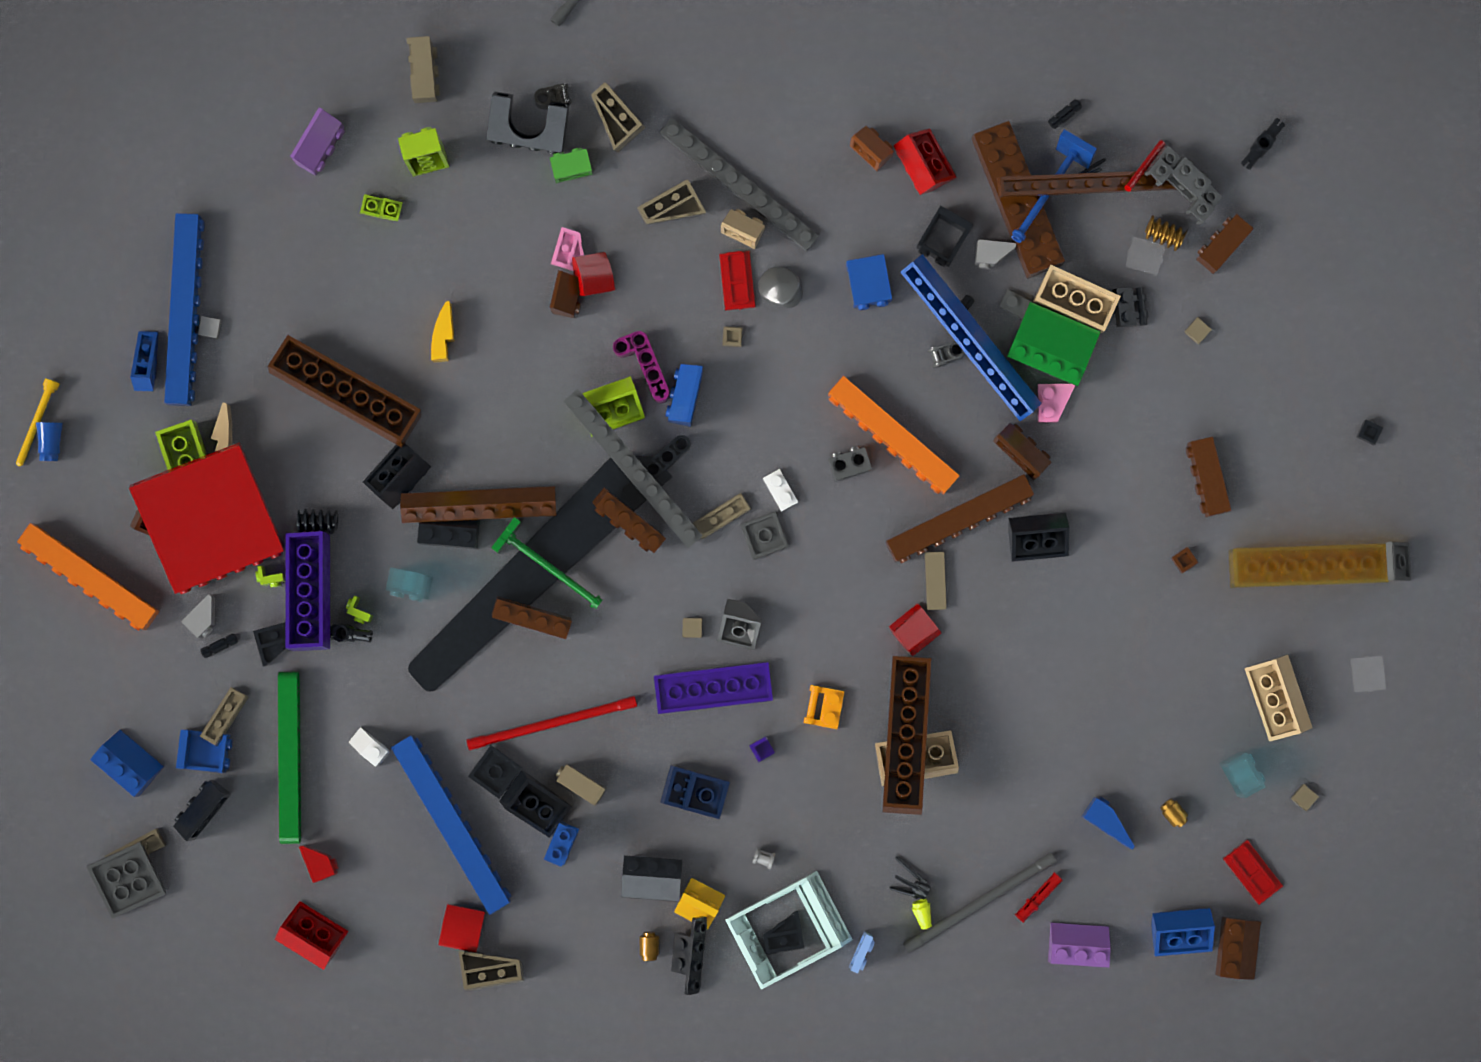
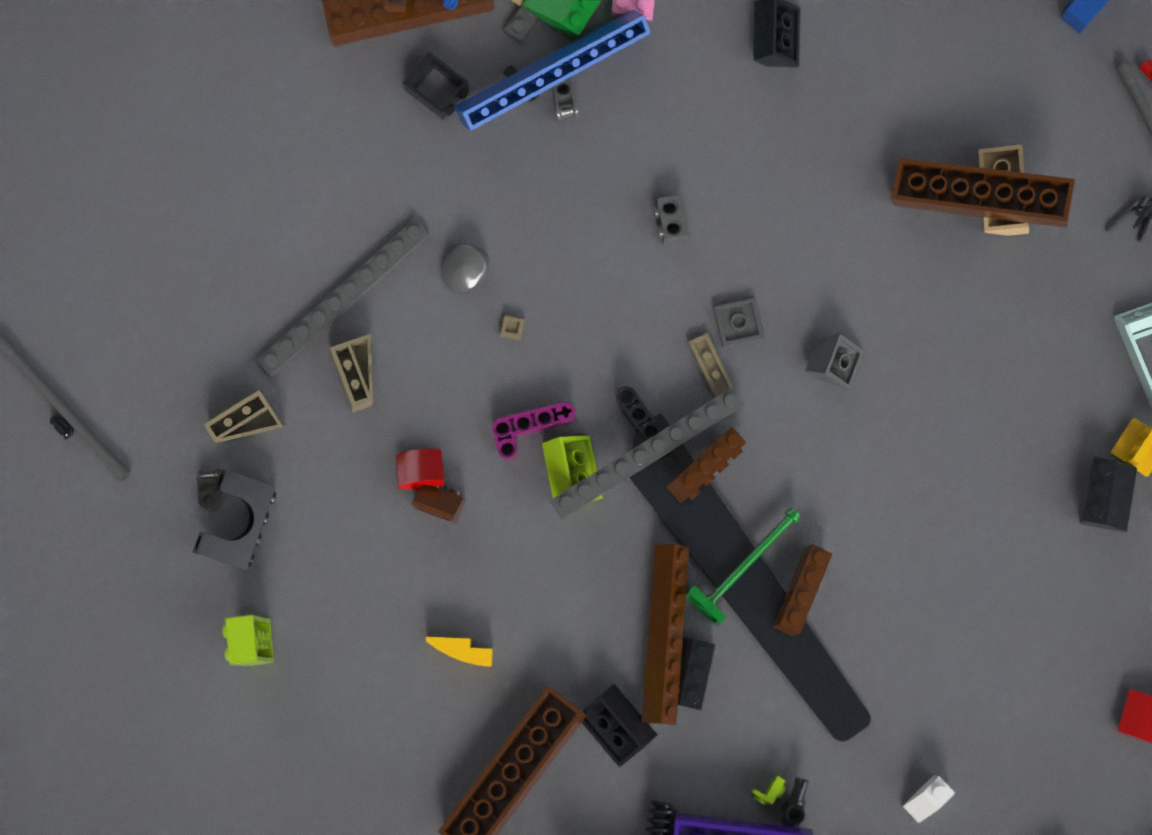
camera: 75 degrees left, 5 degrees down
medium lavender slope [290,107,345,176] -> none
lime slope [360,194,402,221] -> none
clear light blue brick [386,567,433,602] -> none
blue brick [391,735,512,915] -> none
dark tan wedge [407,36,440,103] -> none
red piece [466,696,637,751] -> none
black plate [468,745,523,799] -> none
black slope [499,770,572,838] -> none
blue panel [544,821,579,867] -> none
bright green brick [550,147,593,183] -> none
bright pink wing [551,227,584,271] -> none
dark tan slope [556,764,607,806] -> none
dark purple plate [654,662,773,714] -> none
dark blue slope [660,765,730,819] -> none
blue slope [665,364,703,427] -> none
dark tan tile [682,618,702,638] -> none
red piece [719,251,755,311] -> none
tan slope [721,209,765,249] -> none
dark purple panel [749,736,775,763] -> none
light grey bush [752,847,776,869] -> none
white plate [763,469,798,512] -> none
light orange plate [803,685,845,729] -> none
orange brick [828,376,960,494] -> none
blue panel [846,254,892,310] -> none
dark orange slope [850,126,894,171] -> none
reddish brown brick [885,474,1034,564] -> none
red slope [889,603,941,657] -> none
red slope [893,128,957,195] -> none
dark tan tile [925,552,946,610] -> none
light grey slope [974,240,1016,270] -> none
reddish brown slope [993,423,1052,480] -> none

